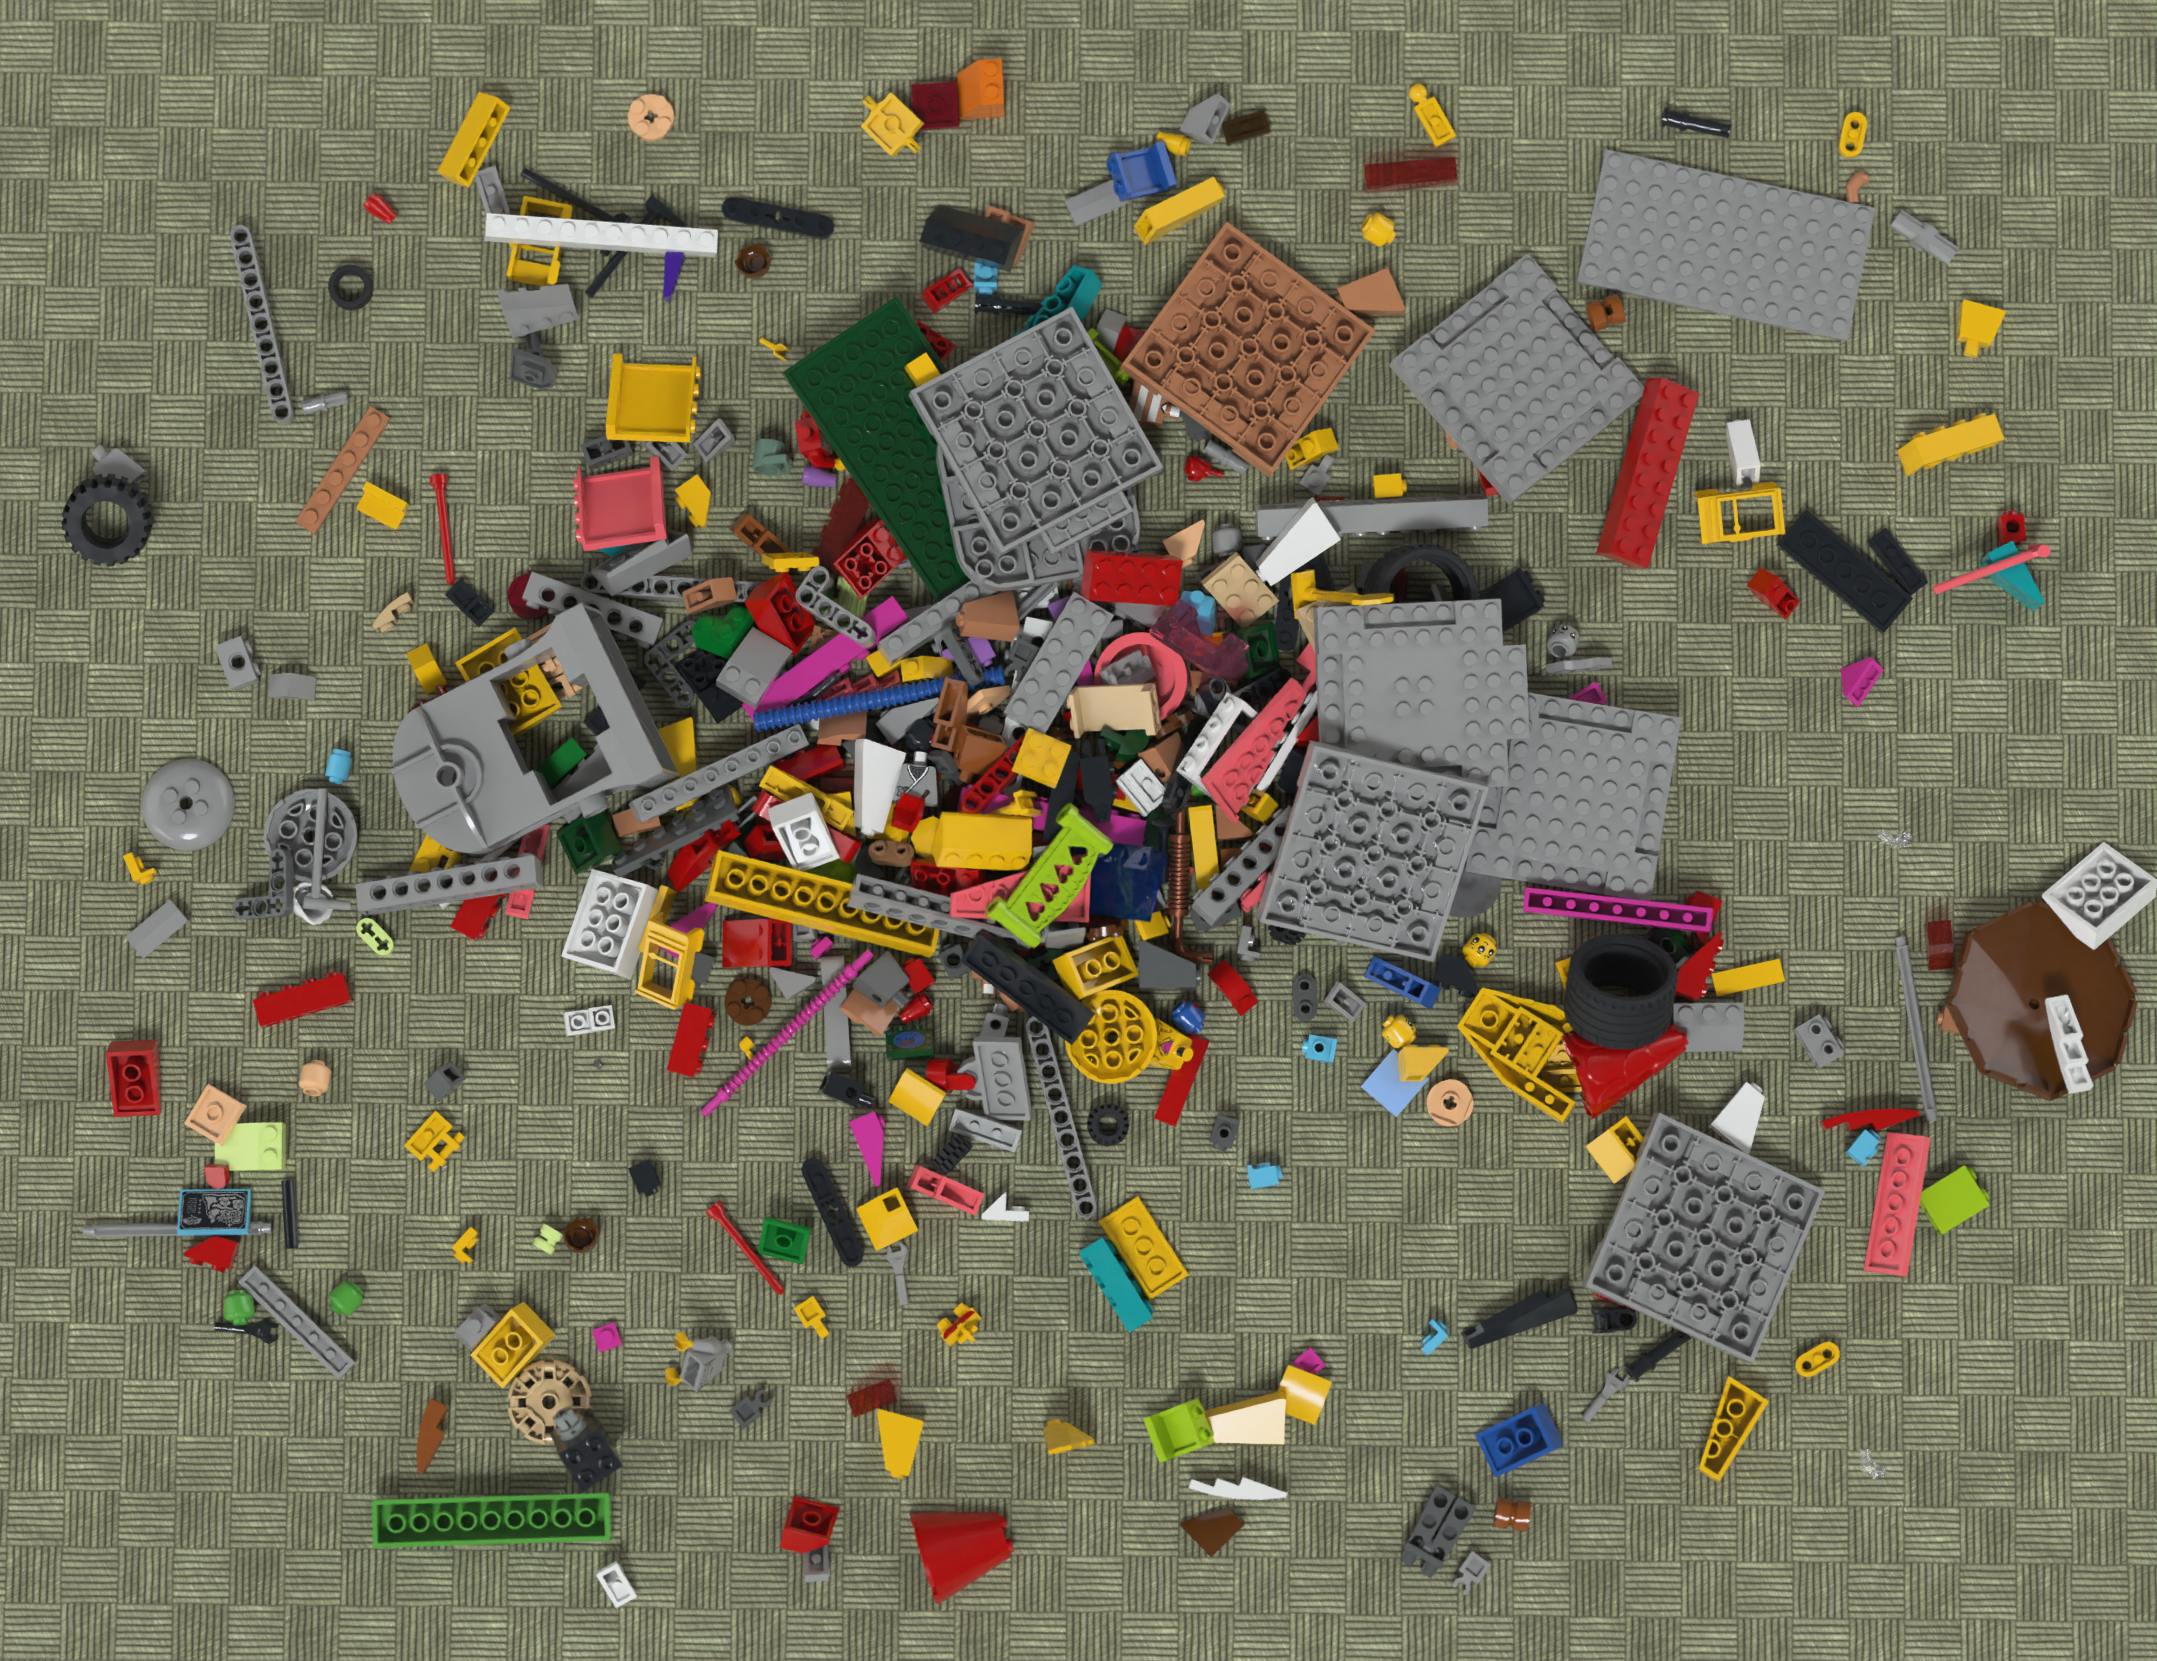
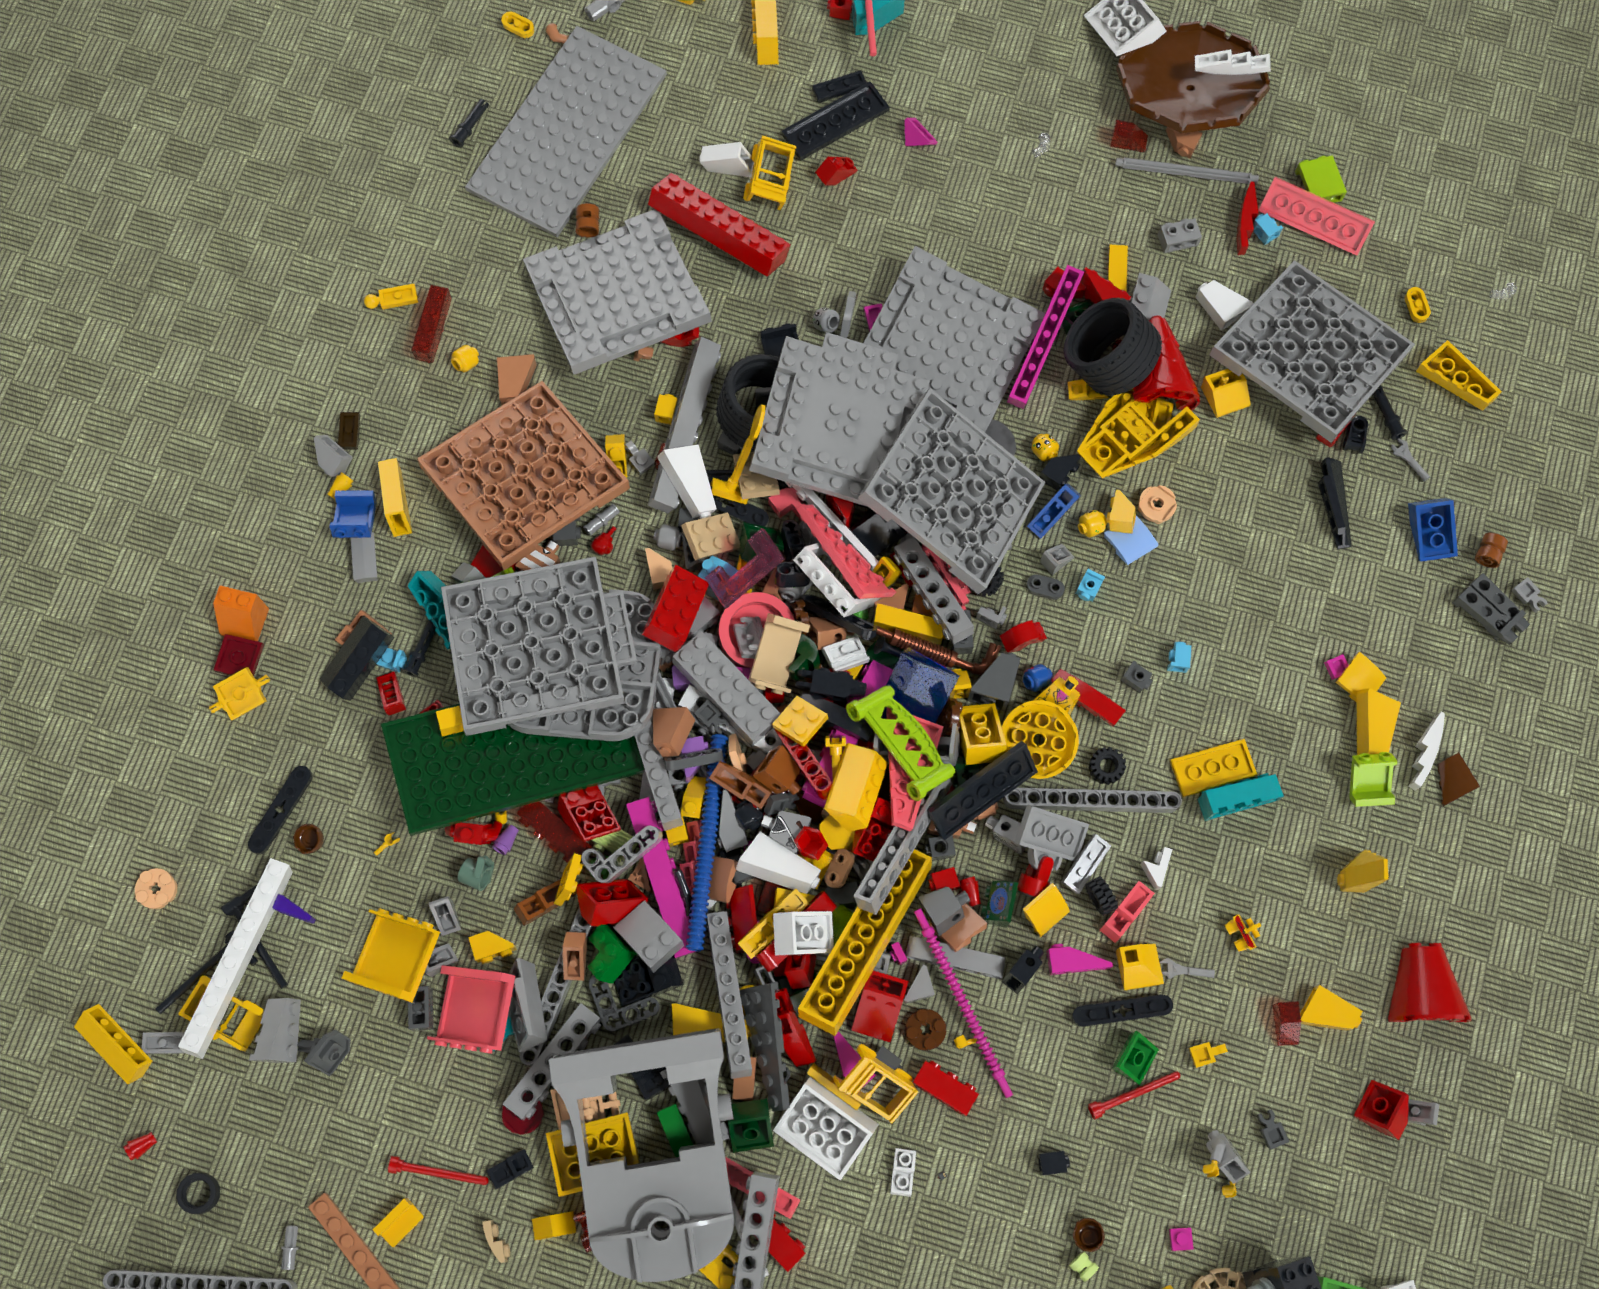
camera: 75 degrees left, 10 degrees down
medium azure bracket [1421,1319,1448,1356] -> none

